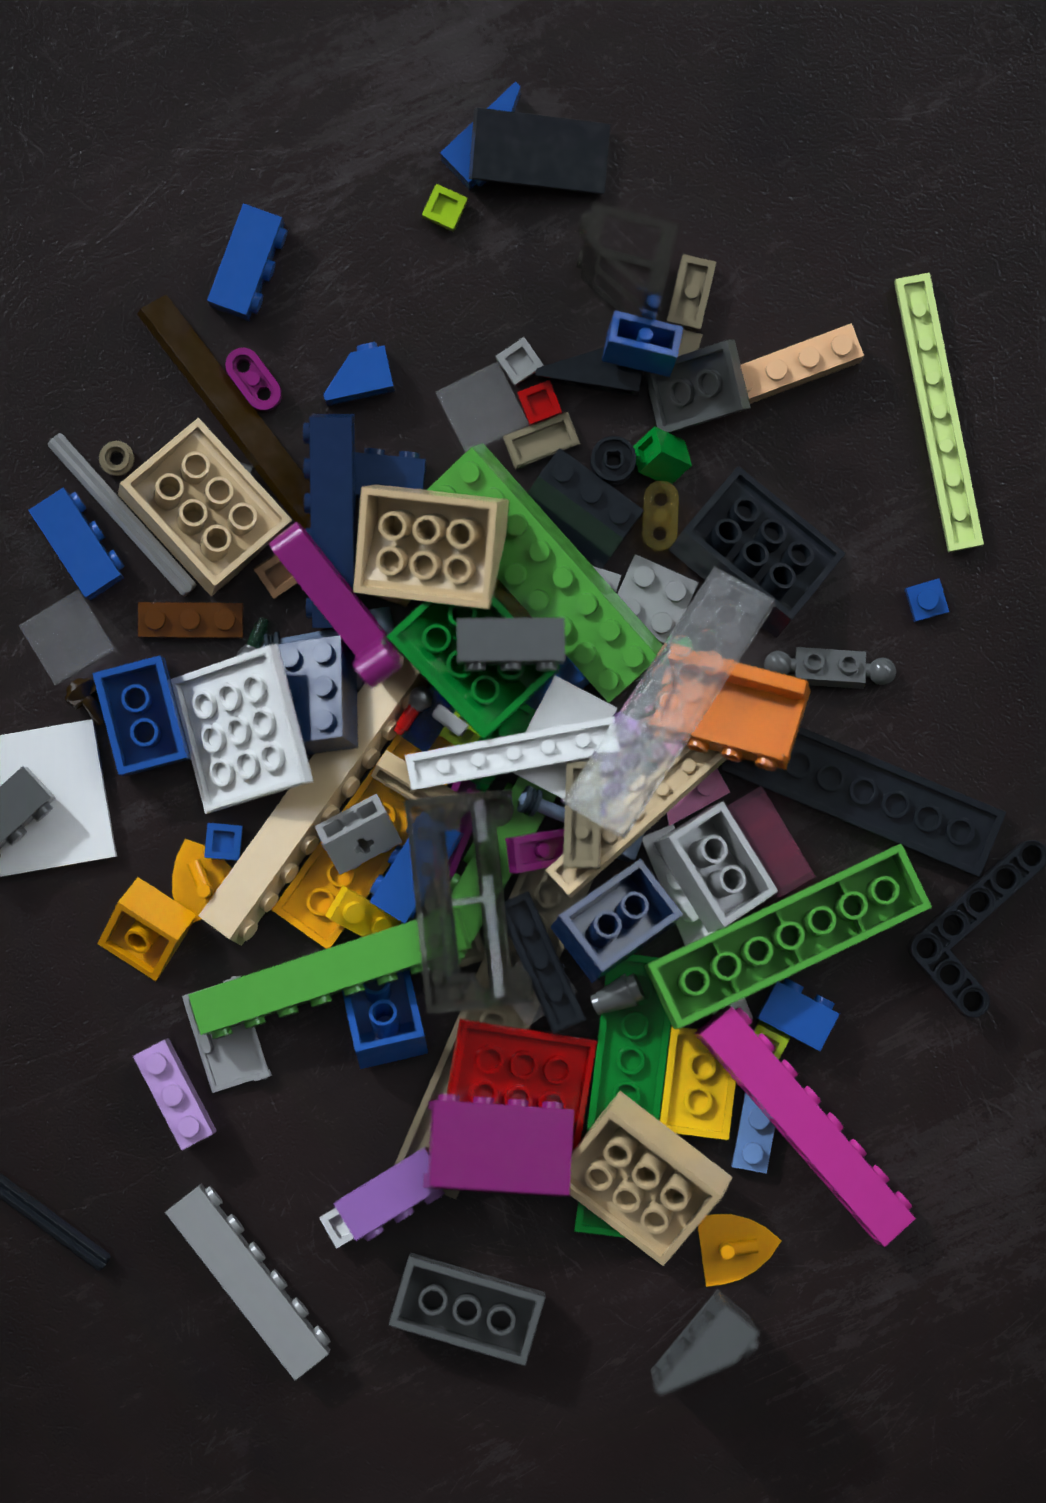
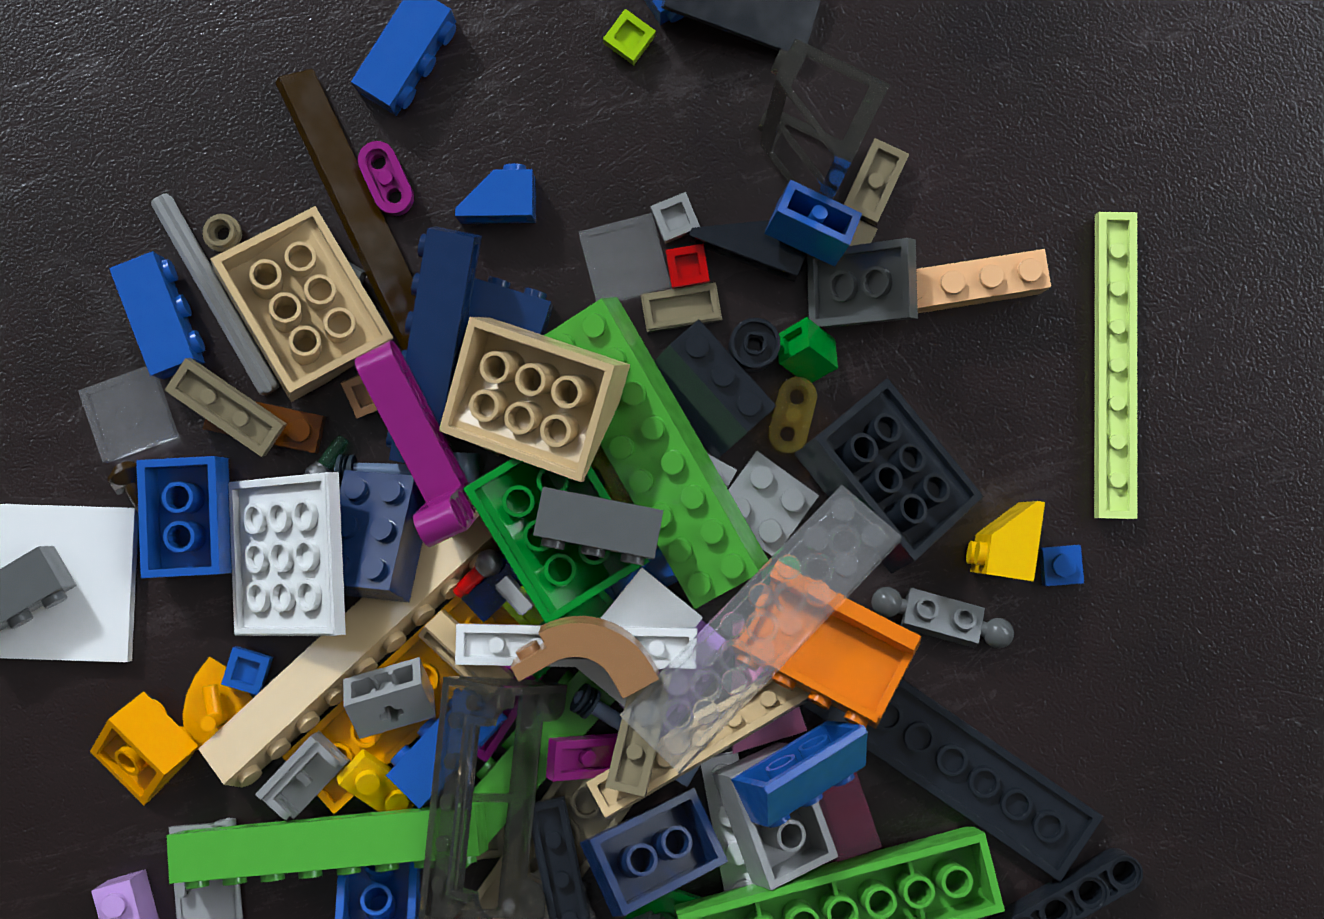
camera: 10 degrees right, 0 degrees up
none -> dark tan plate [165,358,287,457]
none -> light grey hinge [255,731,350,820]
none -> medium nougat arch [510,616,659,699]
none -> blue slope [731,720,868,828]
none -> yellow slope [966,501,1045,581]

